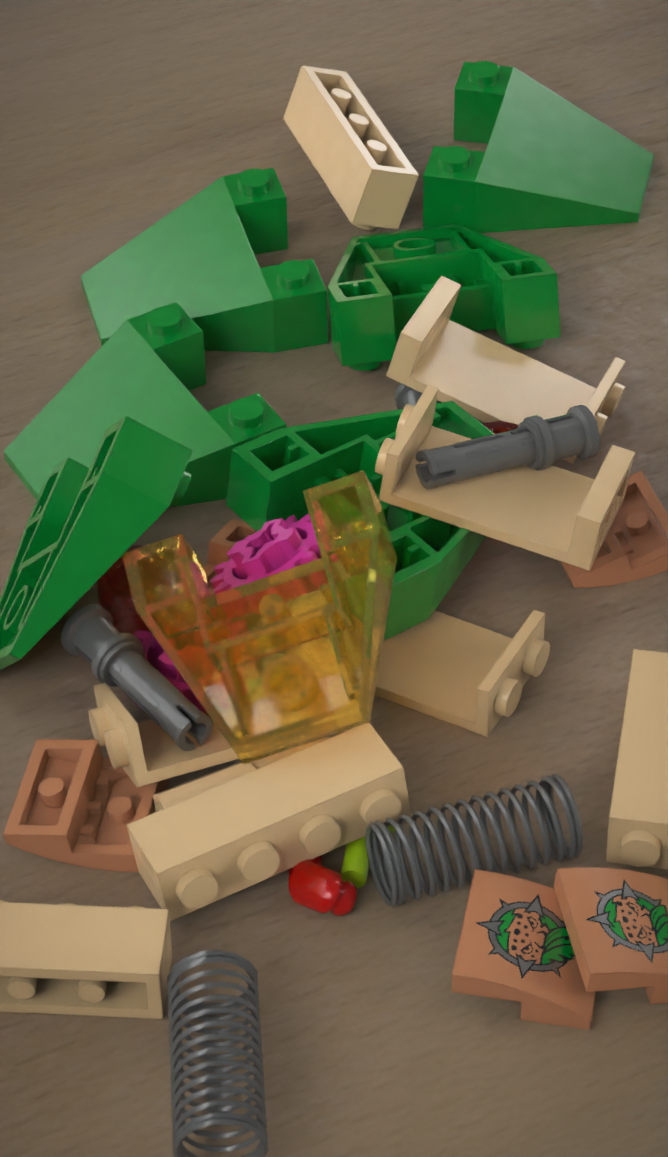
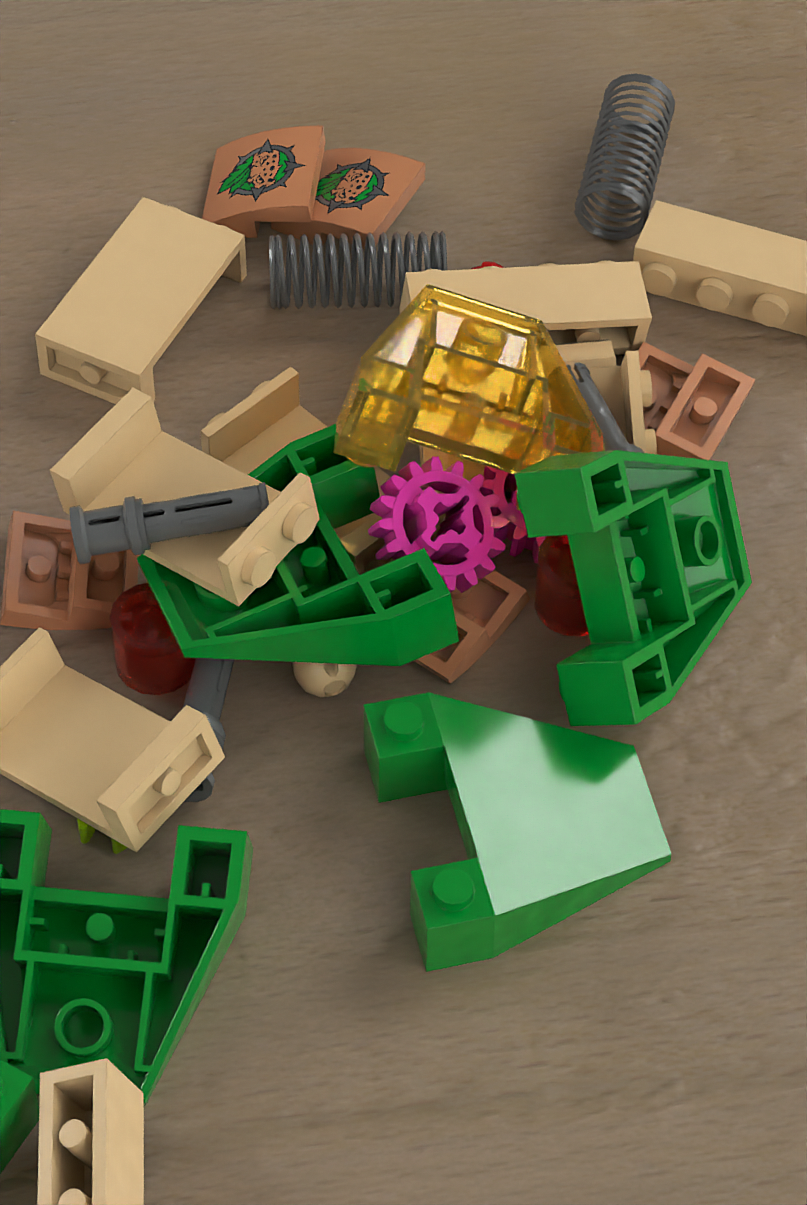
camera: 165 degrees left, 10 degrees up
green wedge [81,168,328,353] -> none

